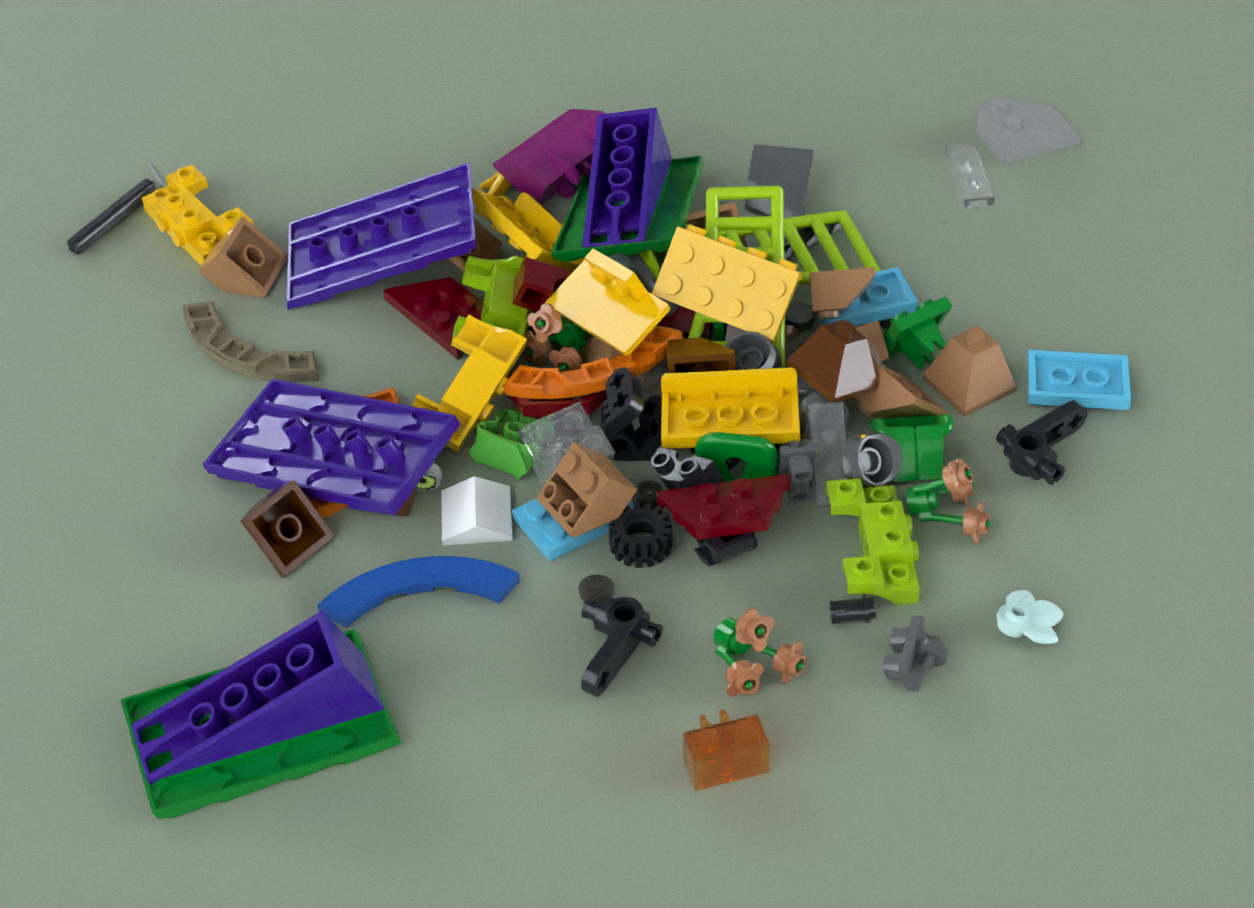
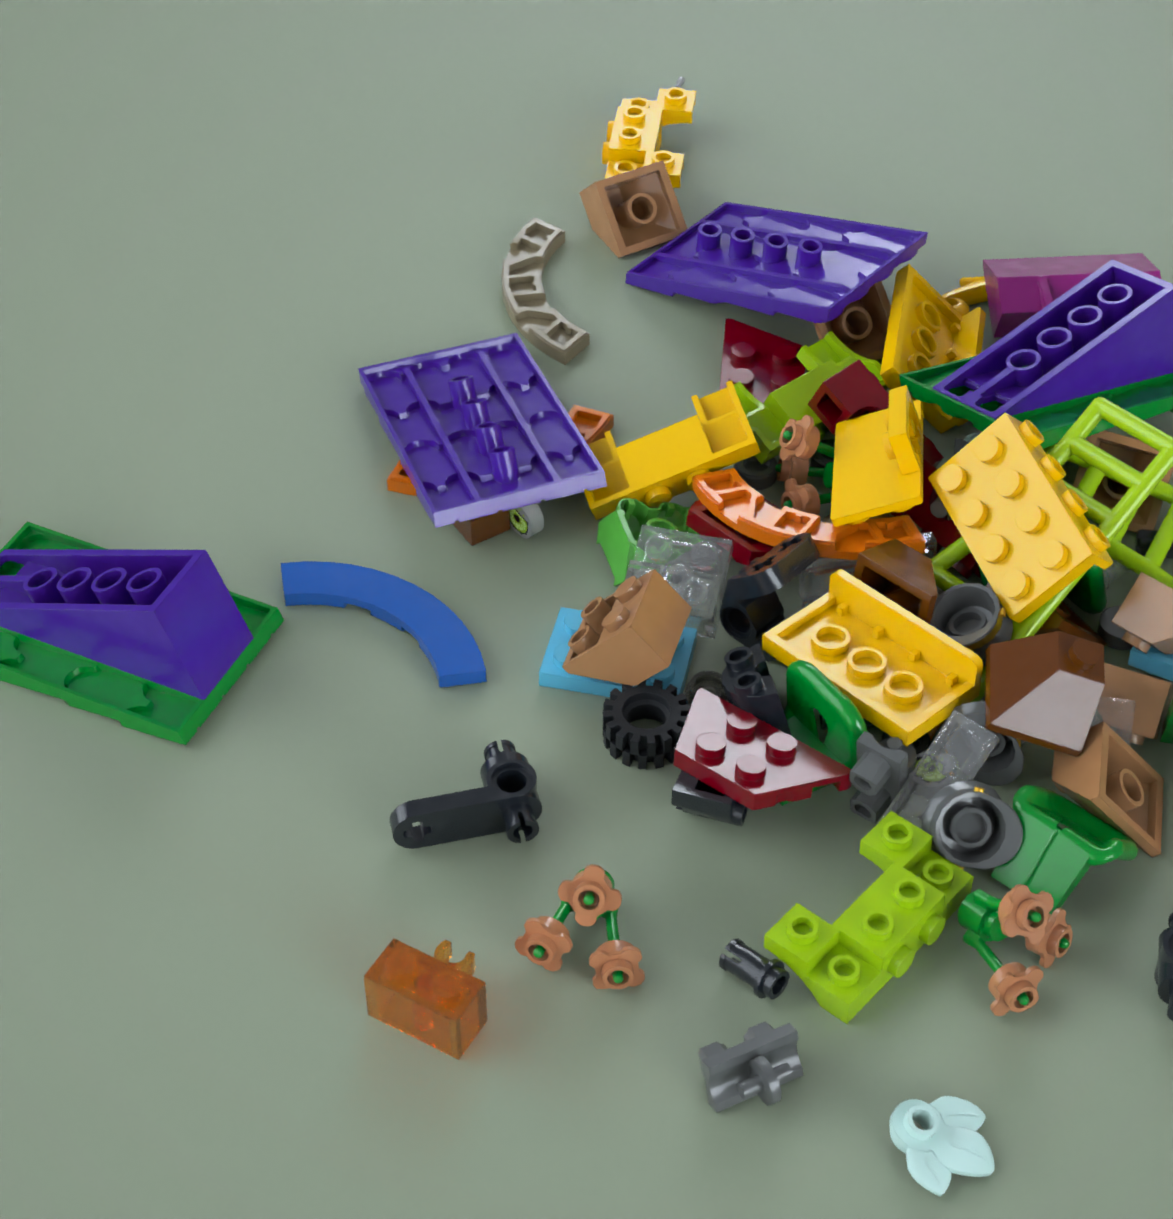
camera: 45 degrees right, 0 degrees up
black axle [67,178,157,254] -> none
reddish brown slope [240,480,335,577] -> none
white slope [441,476,513,545] -> none
clear smoke plate [578,574,614,603] -> none

